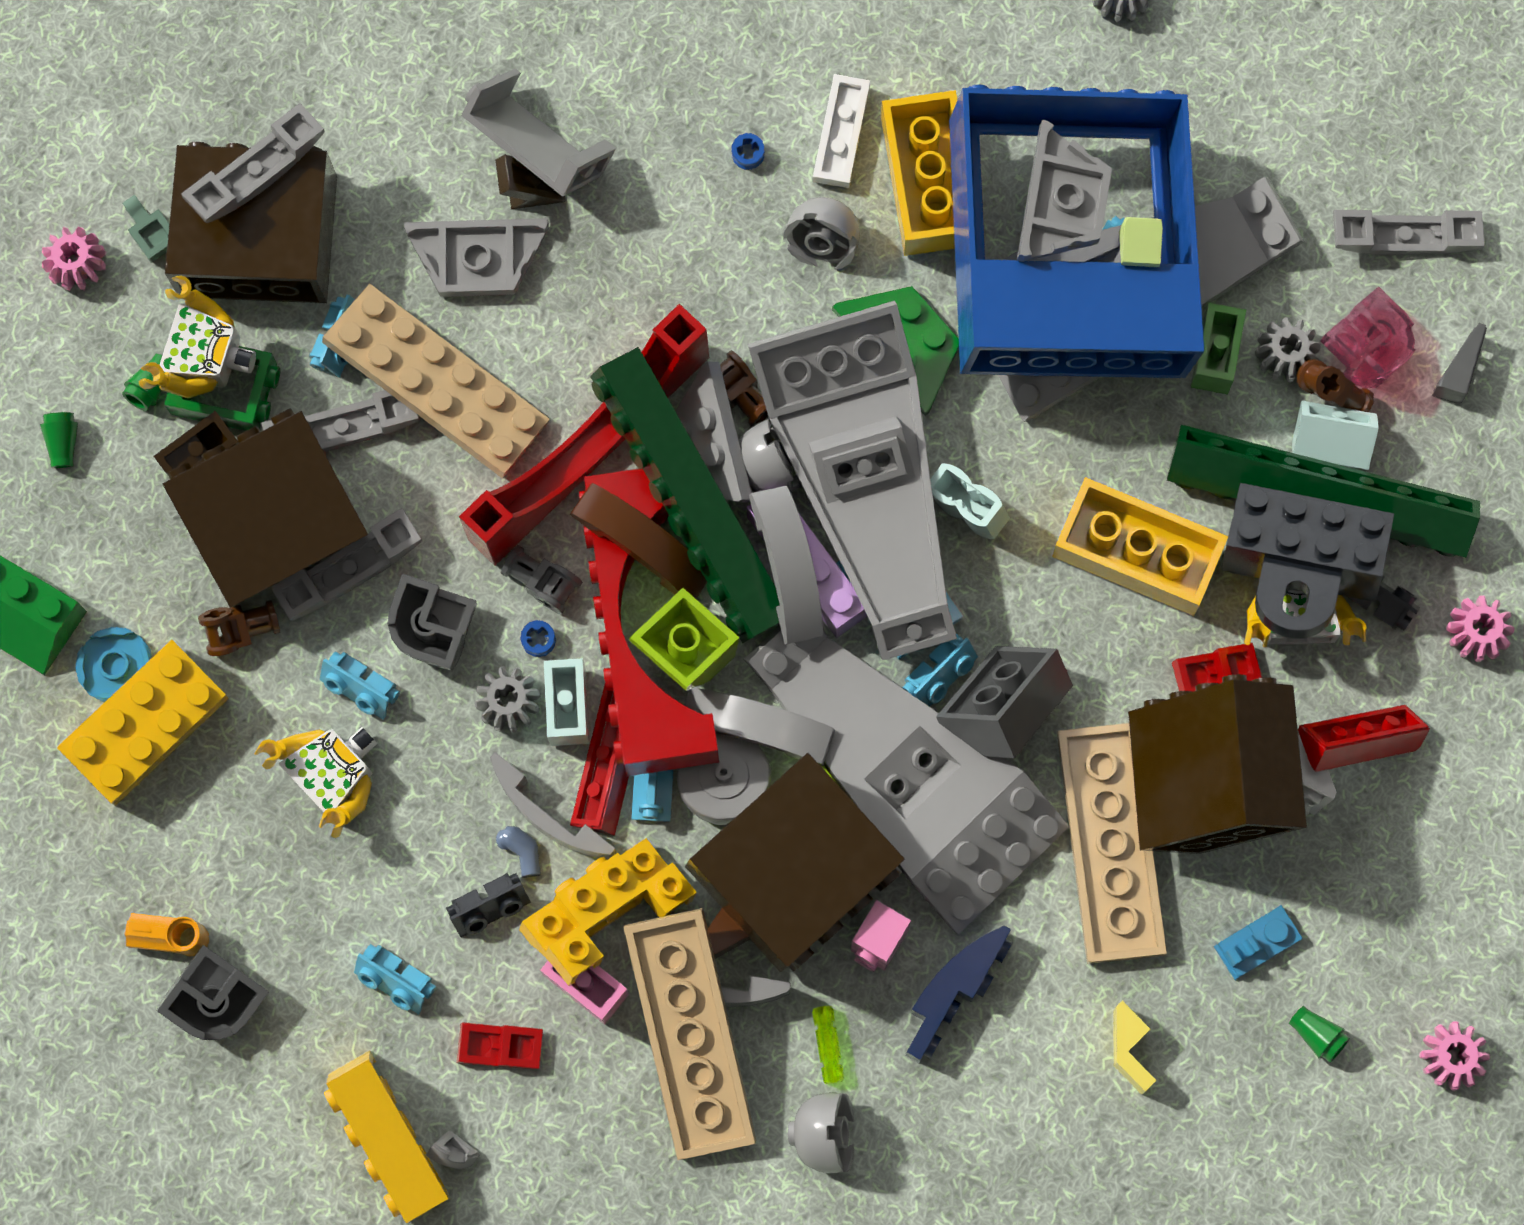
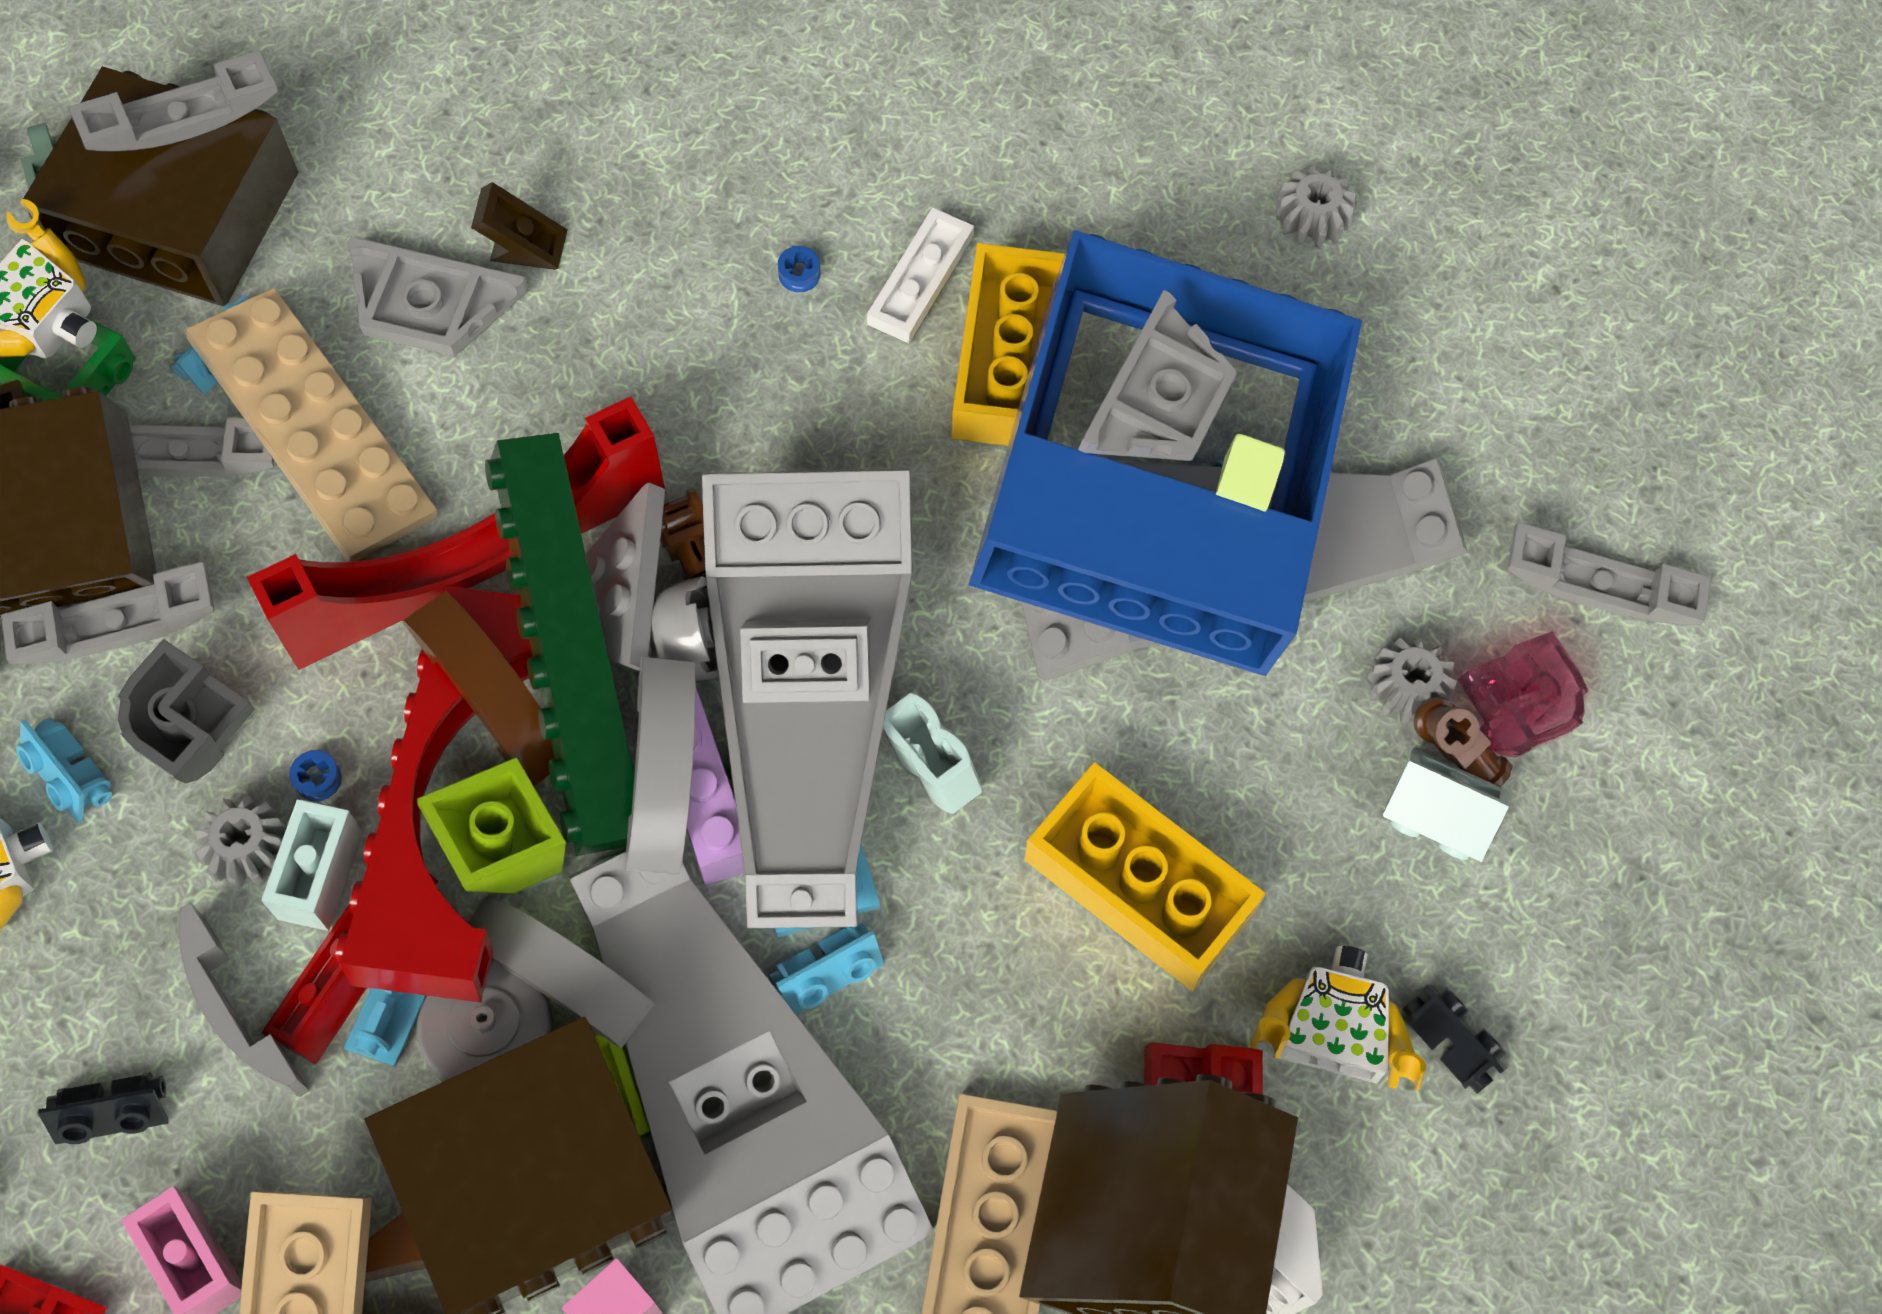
camera: 10 degrees right, 10 degrees down
light grey panel [461,69,616,196] -> none
sand blue arm [496,826,541,878] -> none
dark grey connector [501,545,583,615] -> none
yellow bracket [519,838,697,986] -> none
light grey cylinder [783,197,860,270] -> none
green wing [832,286,959,416] -> none
dark grey slope [936,646,1073,758] -> none
dark green brick [1166,424,1480,558] -> none
bright green brick [1191,303,1246,395] -> none
black brick [1222,483,1394,639] -> none
red slope [1298,705,1430,772] -> none
dark grey slope [1432,323,1487,404] -> none
bright pink gear [1446,595,1514,662] -> none

